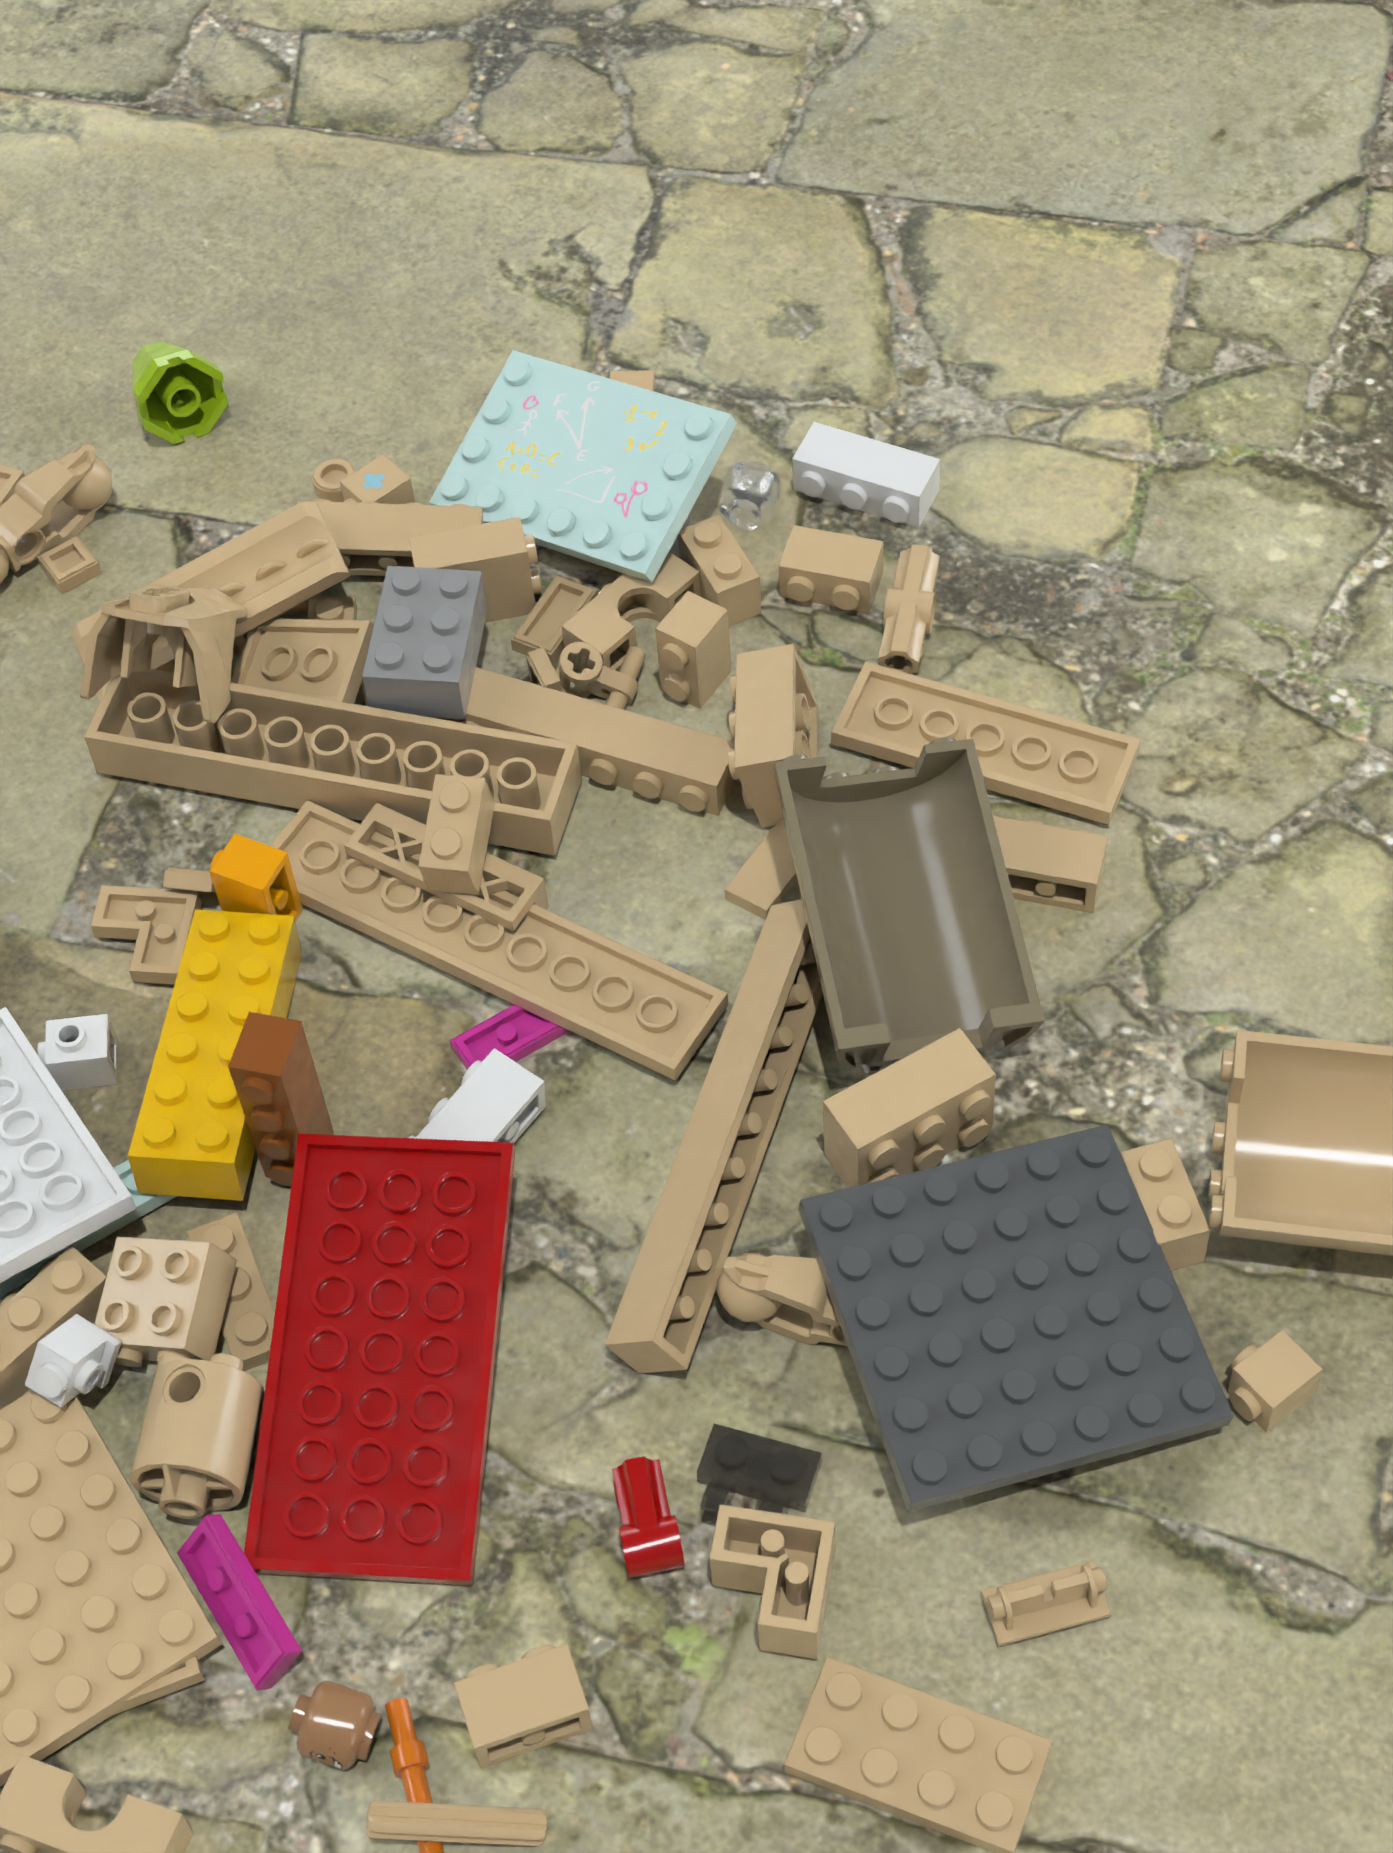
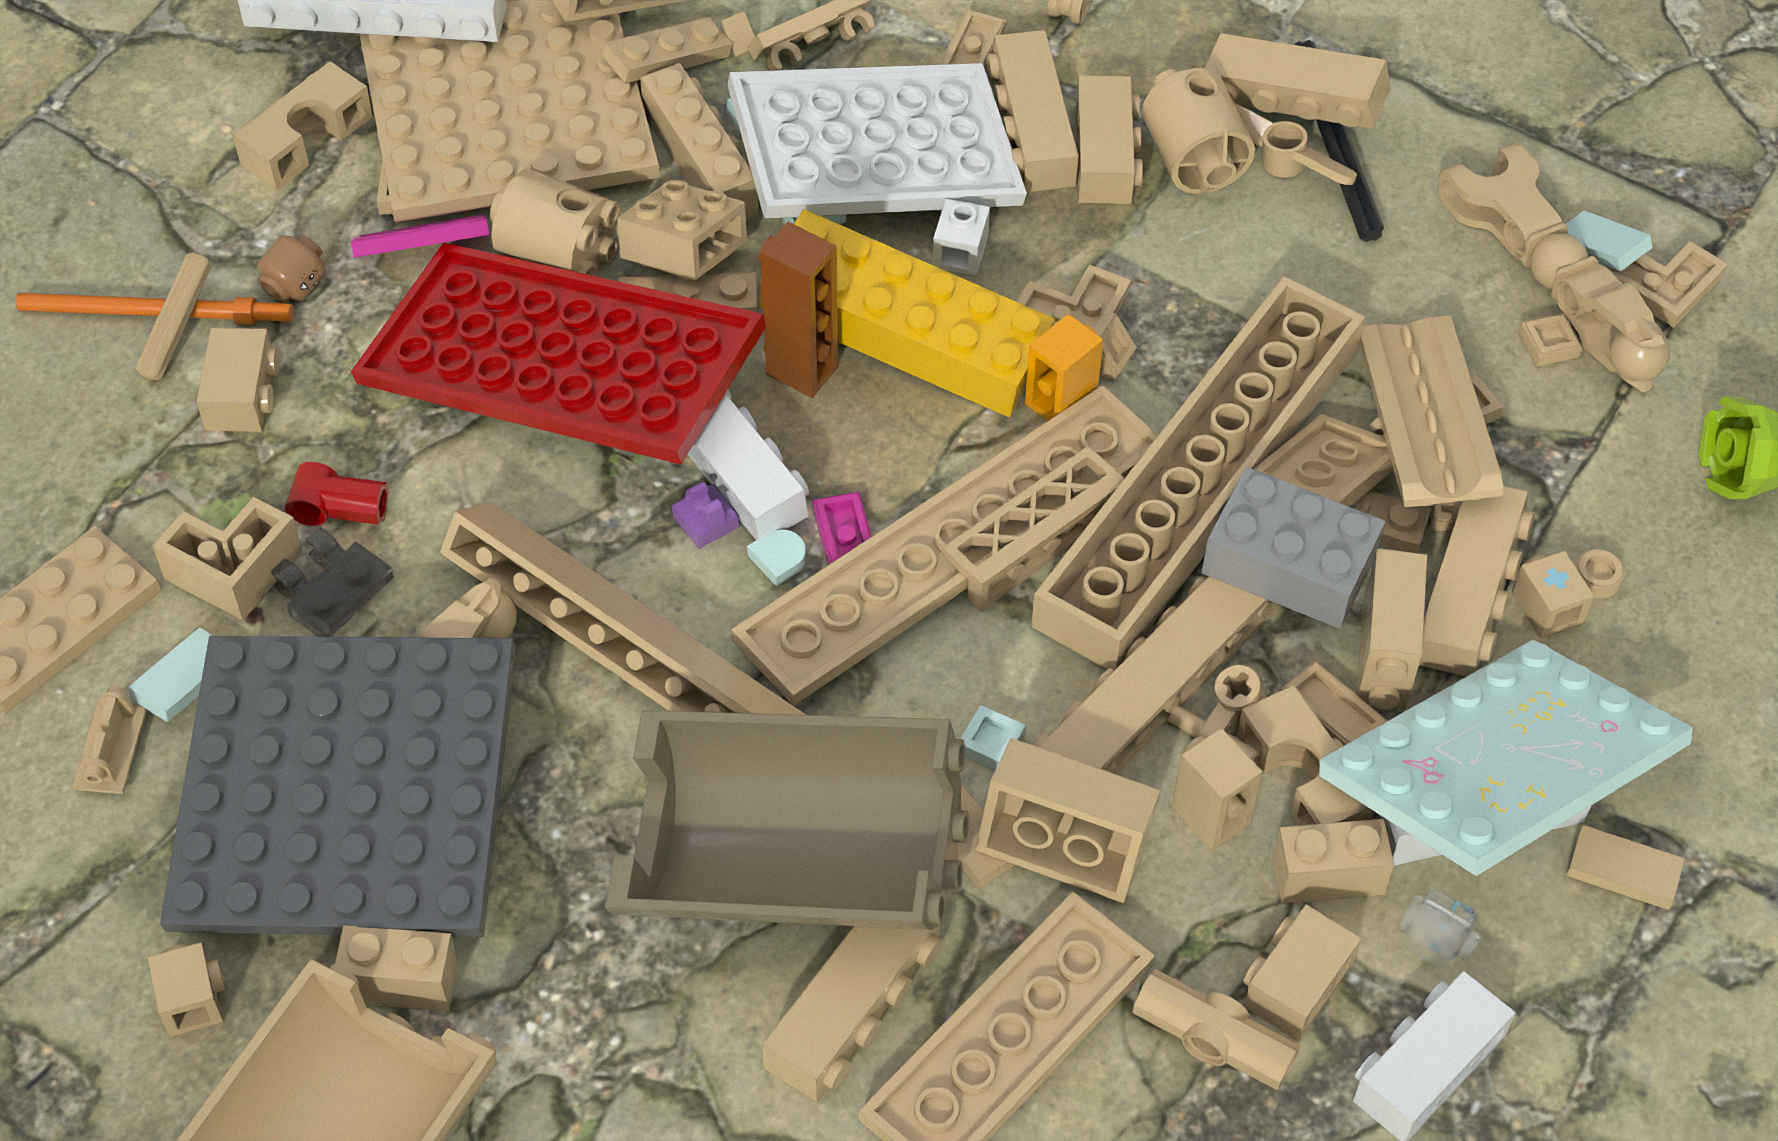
camera: 105 degrees right, 0 degrees up
white brick [25,1314,122,1407] -> none
tan piece [80,585,247,723] -> none
tan brick [418,774,495,895] -> none
tan tile [526,647,562,692] -> none
tan brick [823,1028,996,1188] -> none
none -> light aqua tile [128,627,213,723]
none -> medium lavender tile [672,481,739,549]
none -> light aqua tile [747,530,806,587]
none -> light aqua tile [960,705,1026,771]

